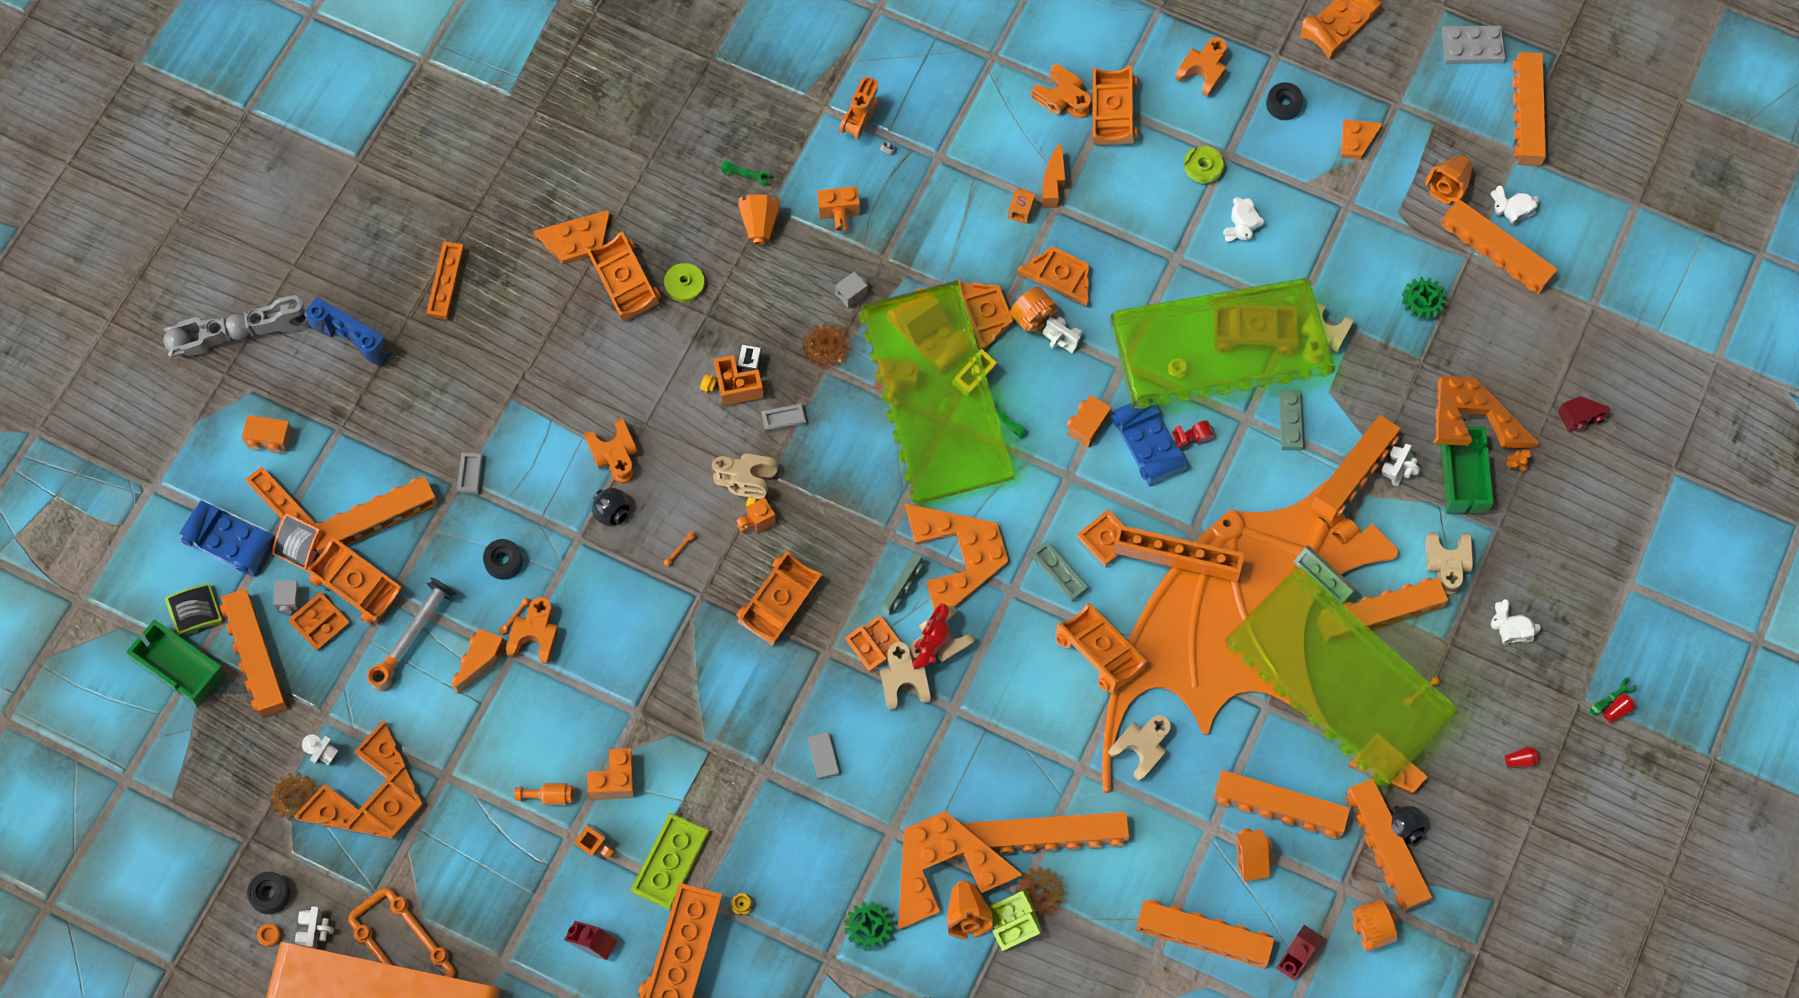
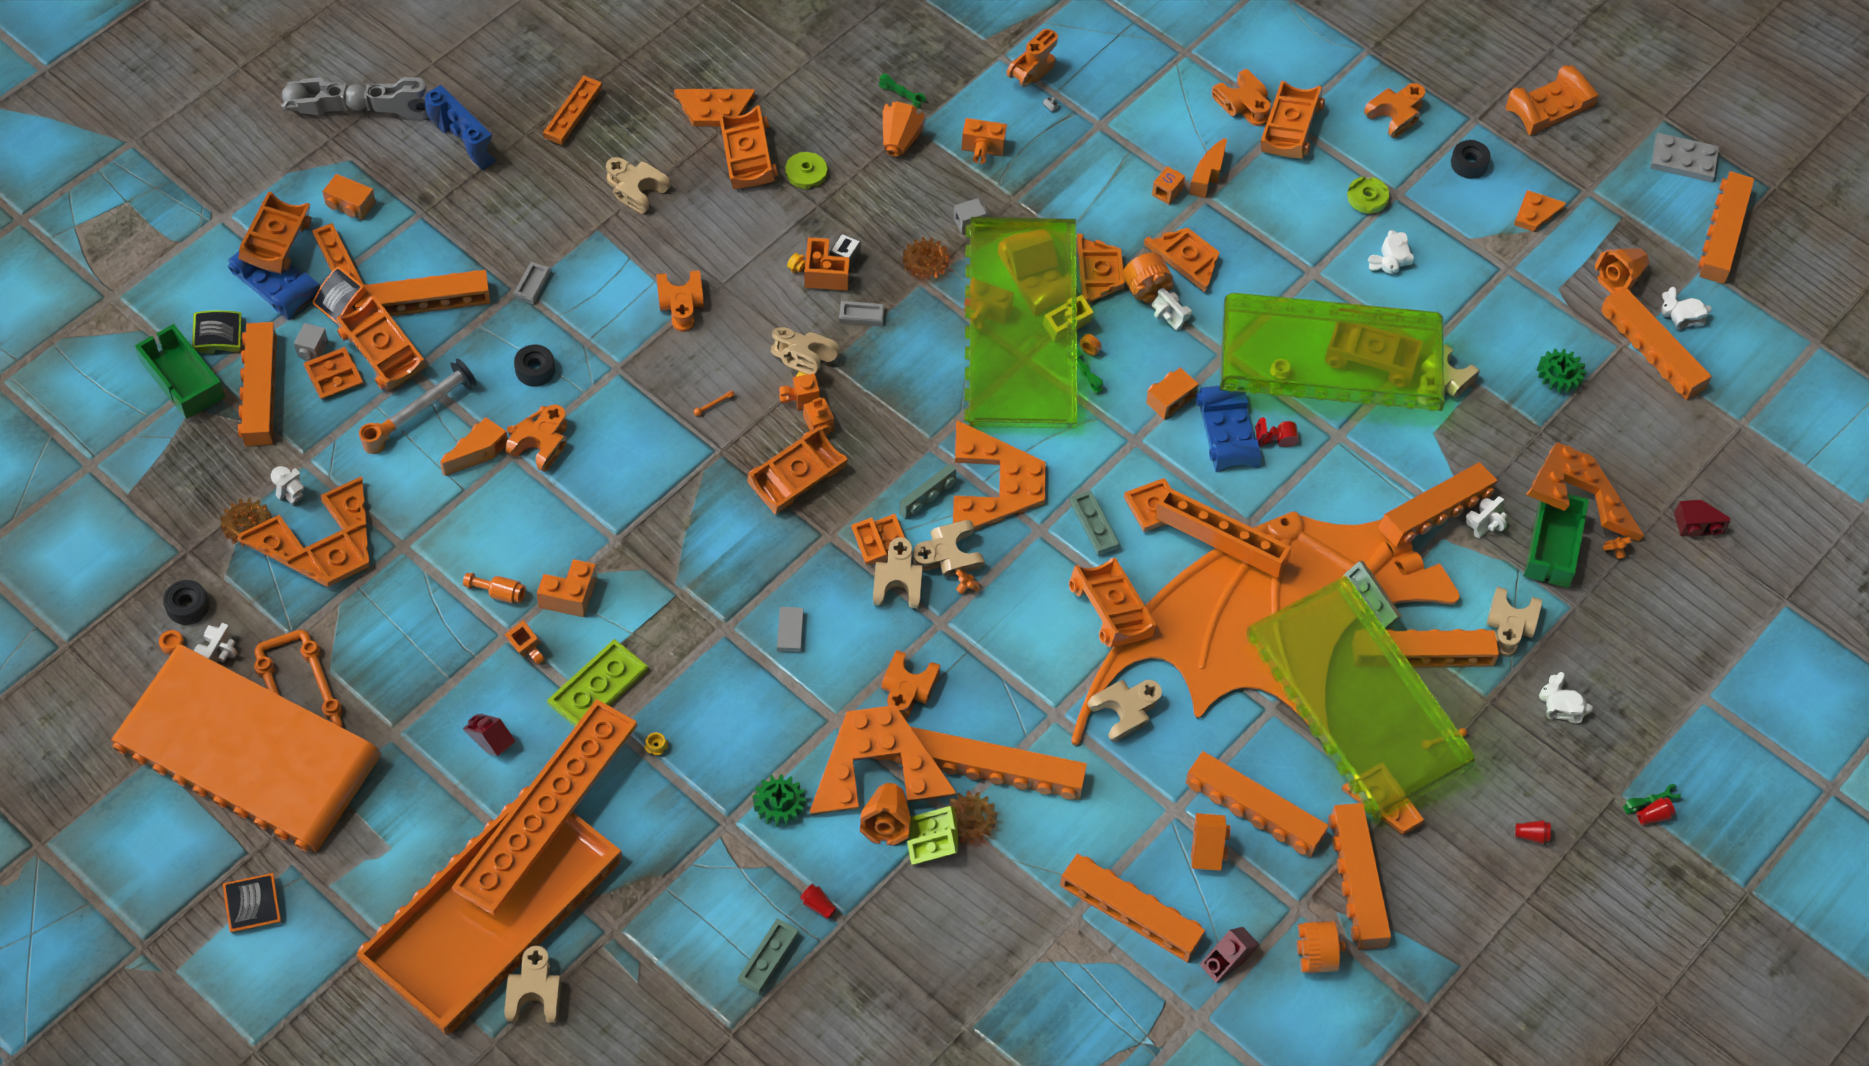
camera: 15 degrees right, 10 degrees down
black plant [592,488,630,526] -> none
red animal [913,603,950,670] -> none
sand green plate [1278,390,1303,450] -> none
black plant [1389,805,1426,846] -> none
none -> orange piece [238,191,312,274]
none -> tan piece [606,157,671,214]
none -> orange brick [803,397,834,435]
none -> orange piece [881,650,941,720]
none -> orange plant [956,569,981,594]
none -> orange tile [1079,334,1102,356]

